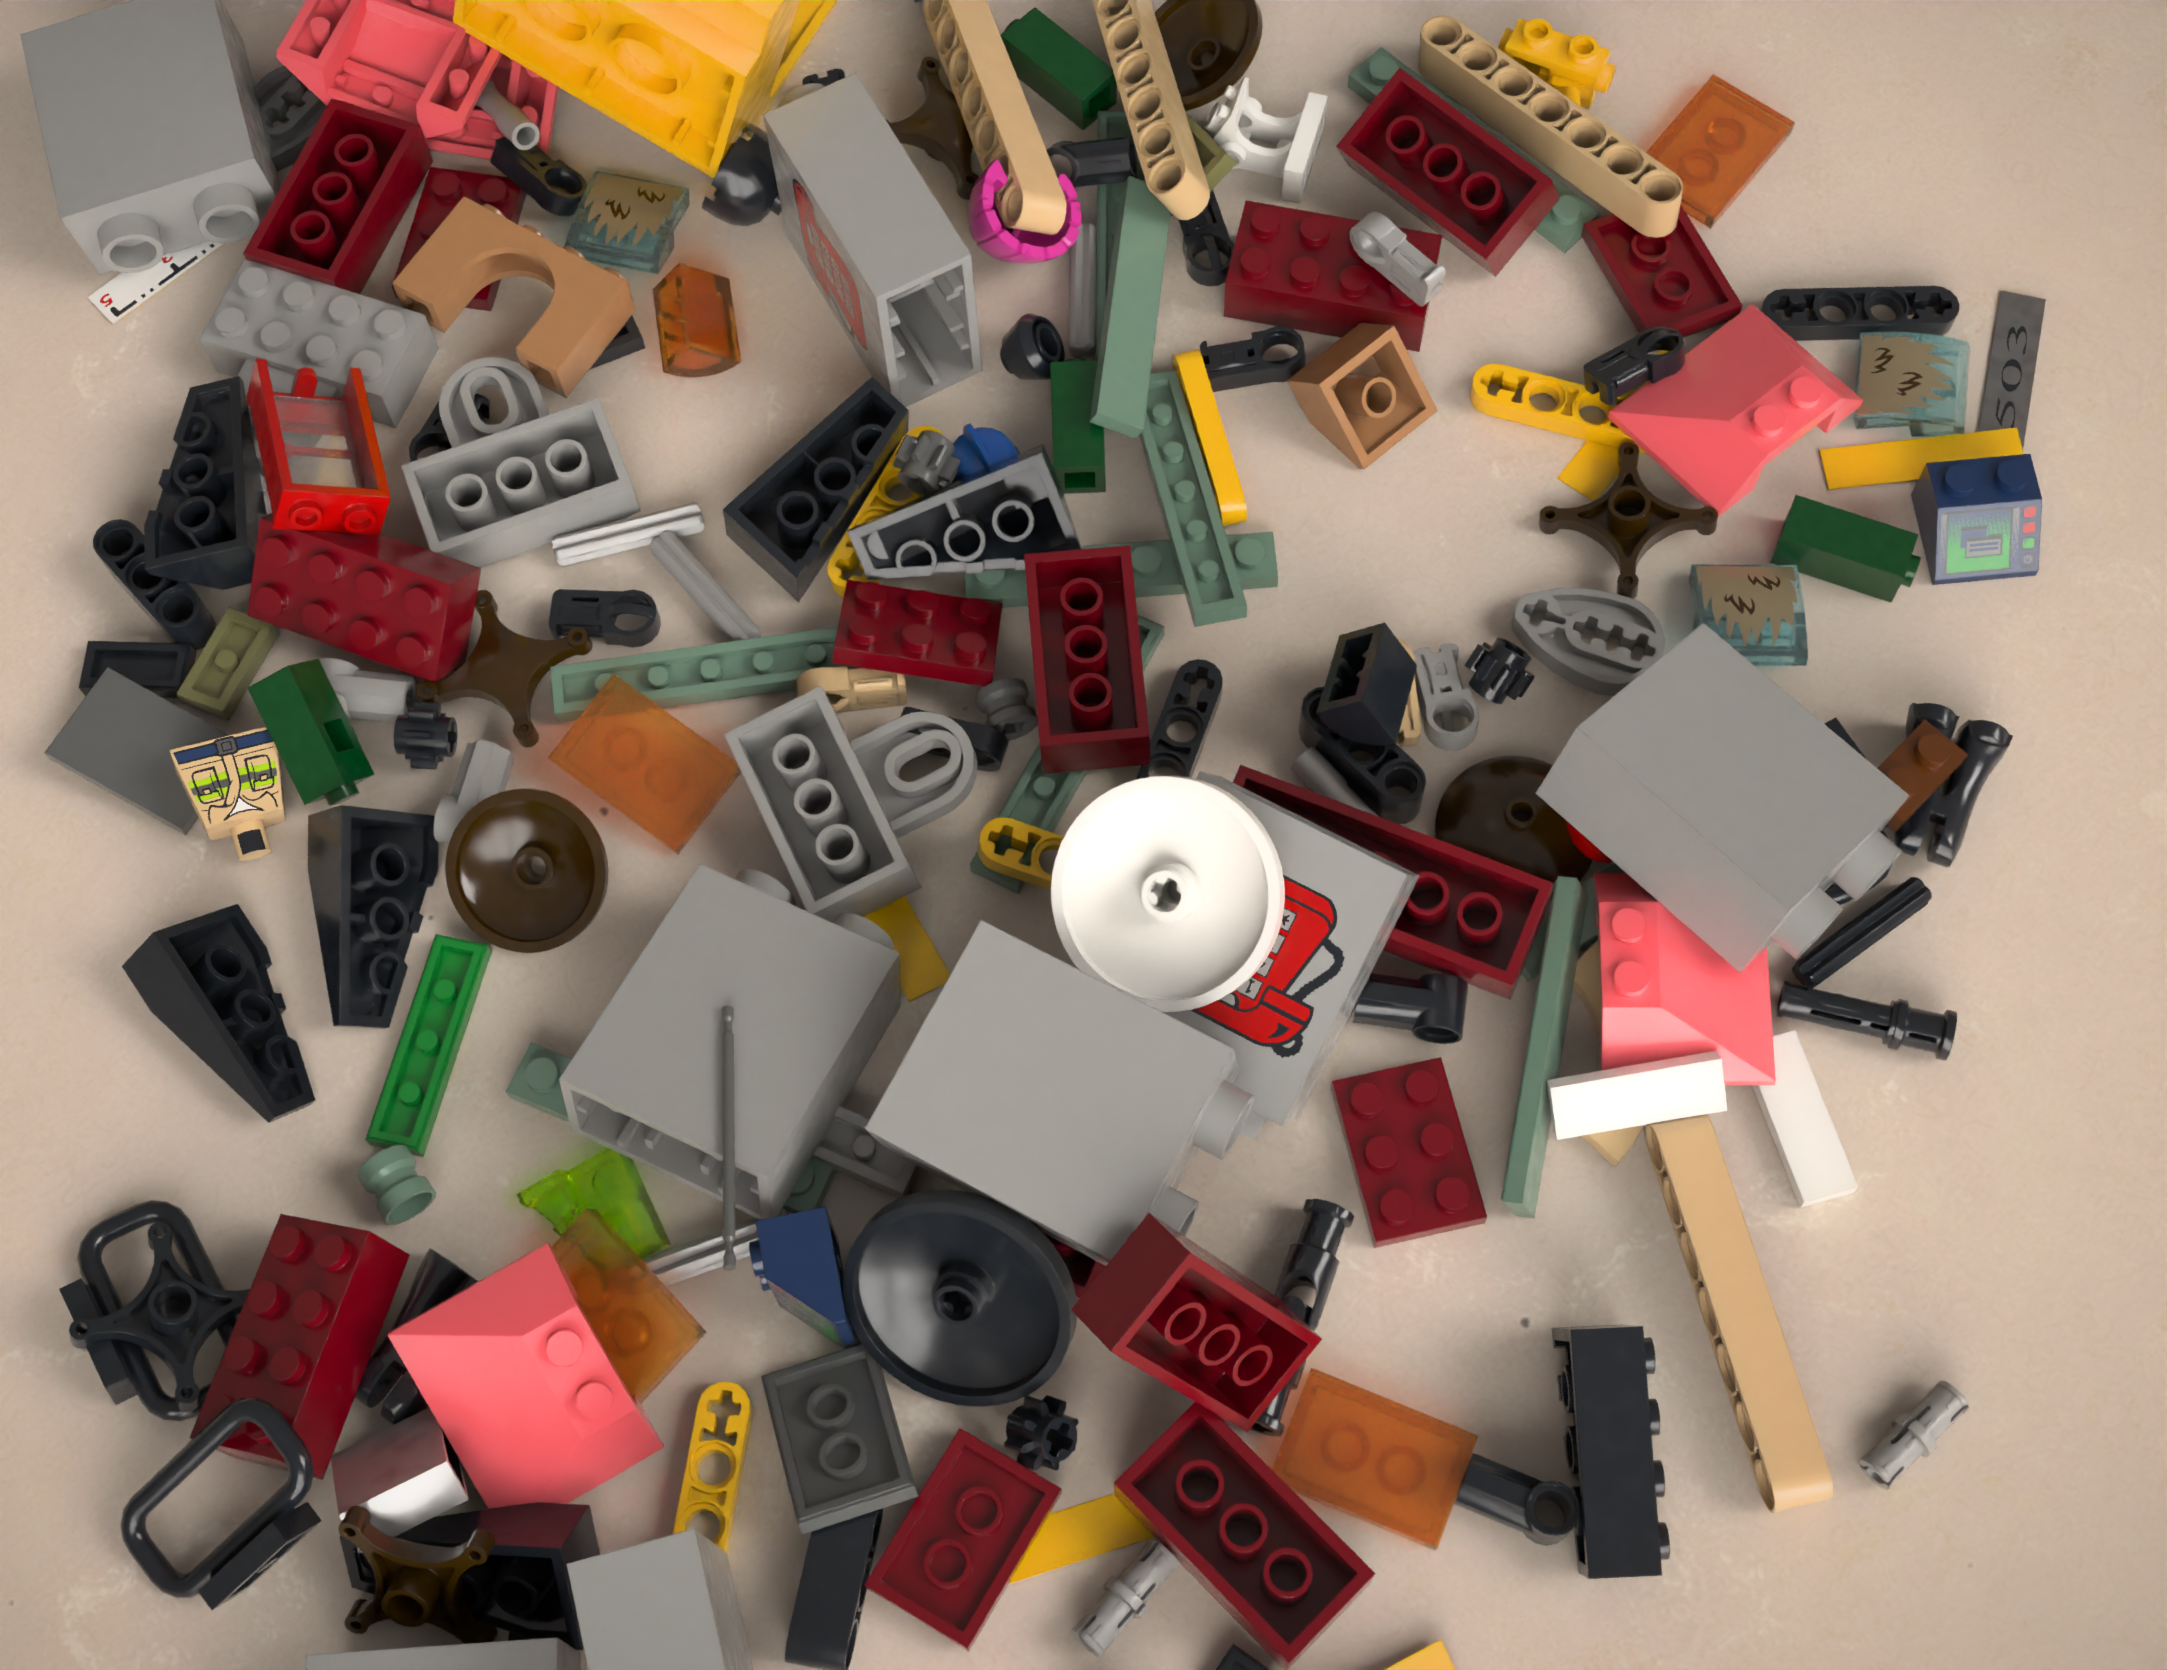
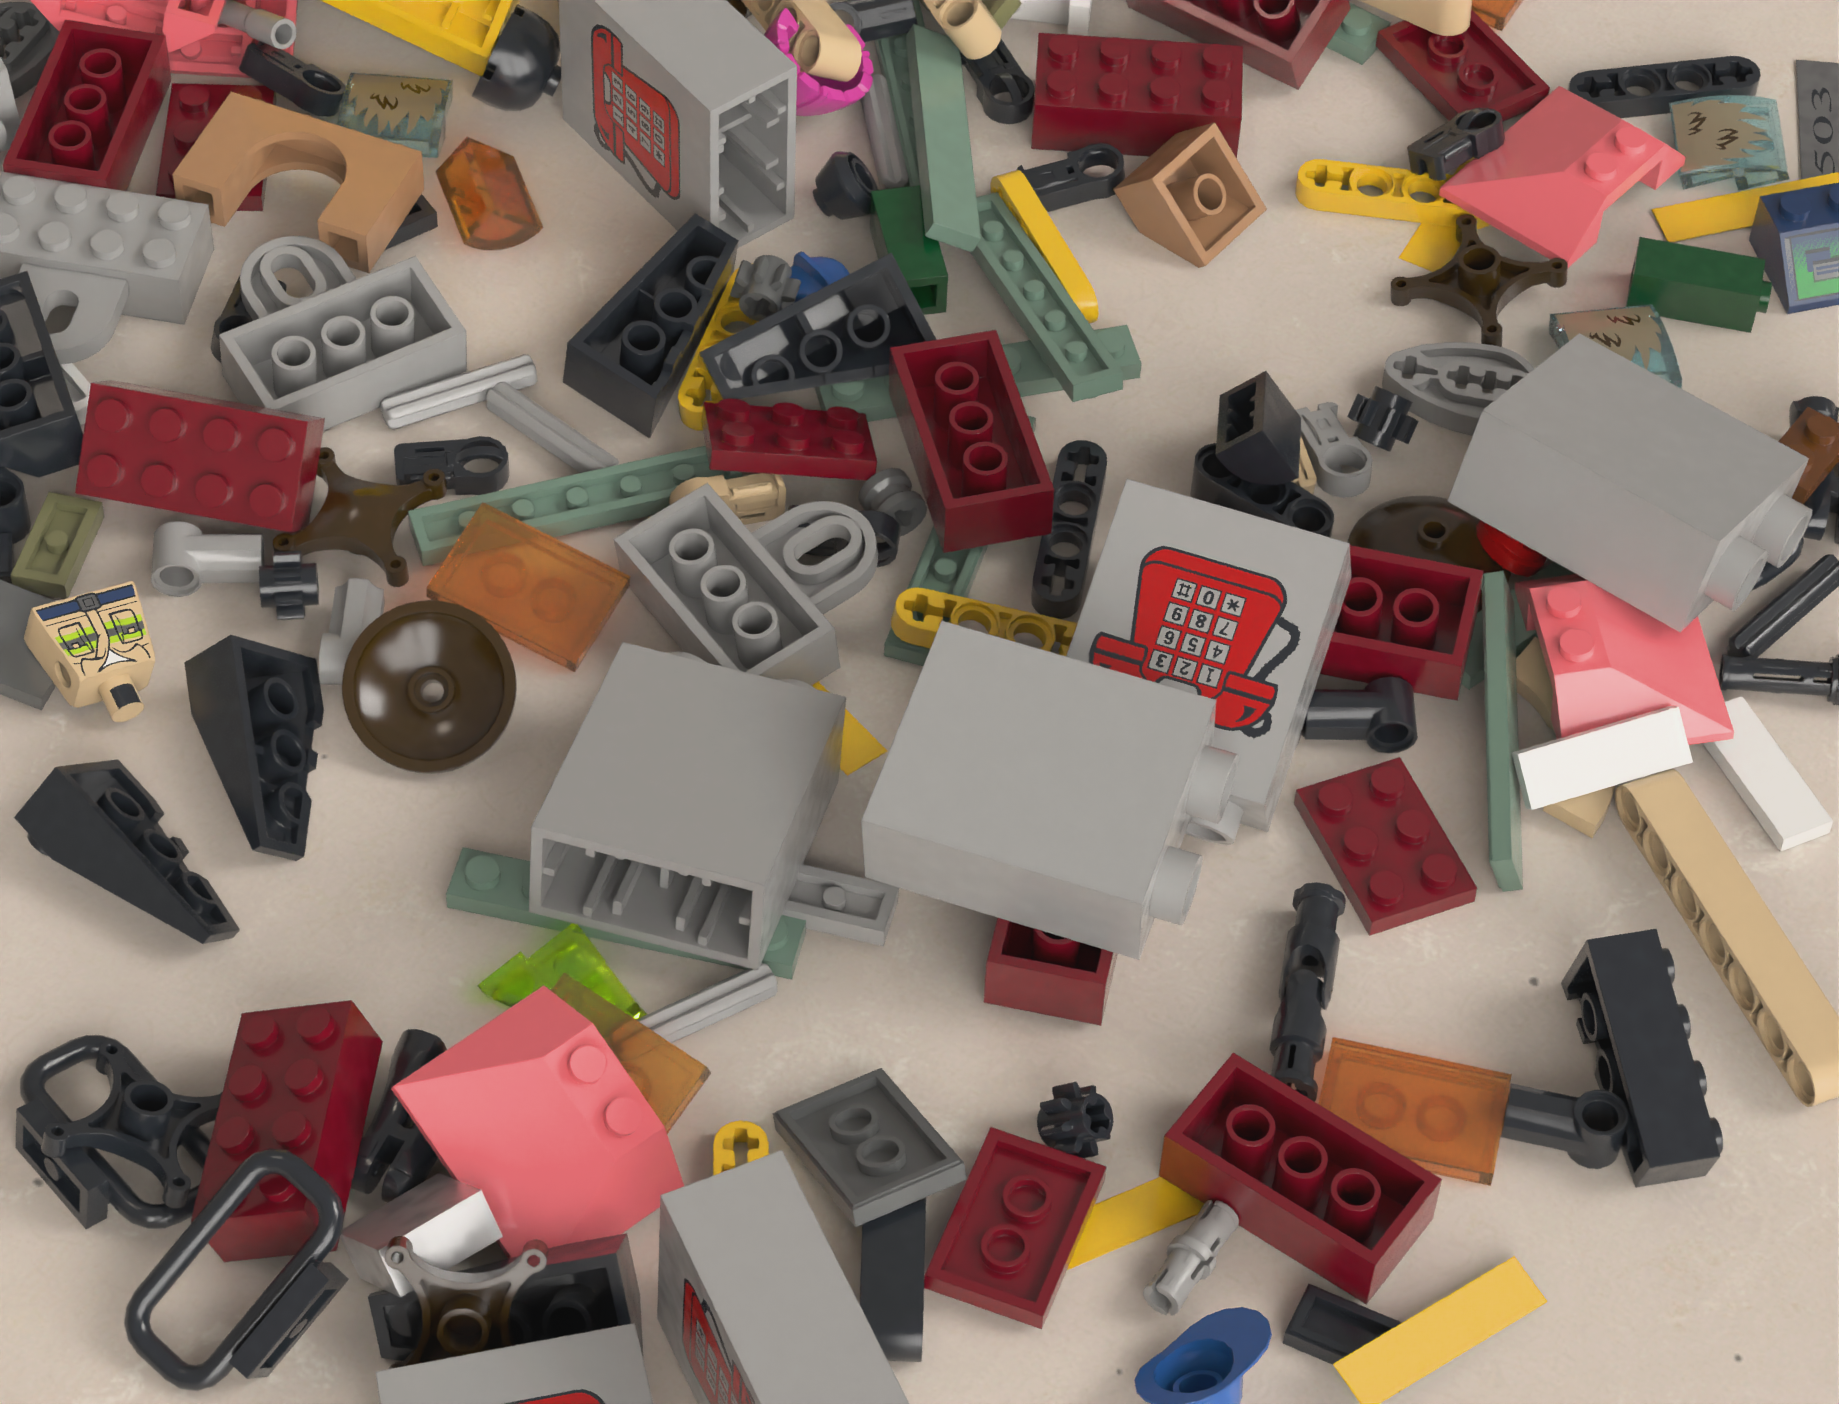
camera: 15 degrees left, 15 degrees down
red door [246,358,391,536] -> none
dark green brick [248,659,375,806] -> none
sand green wheel [357,1145,436,1225] -> none
green tile [365,934,492,1157] -> none
dark grey piece [722,1006,736,1271] -> none
dark blue slope [749,1206,857,1349] -> none
black dish [842,1190,1077,1407] -> none
white dish [1051,775,1285,1012] -> none
dark red brick [1071,1213,1322,1432] -> none
light grey piece [1349,211,1445,307] -> none

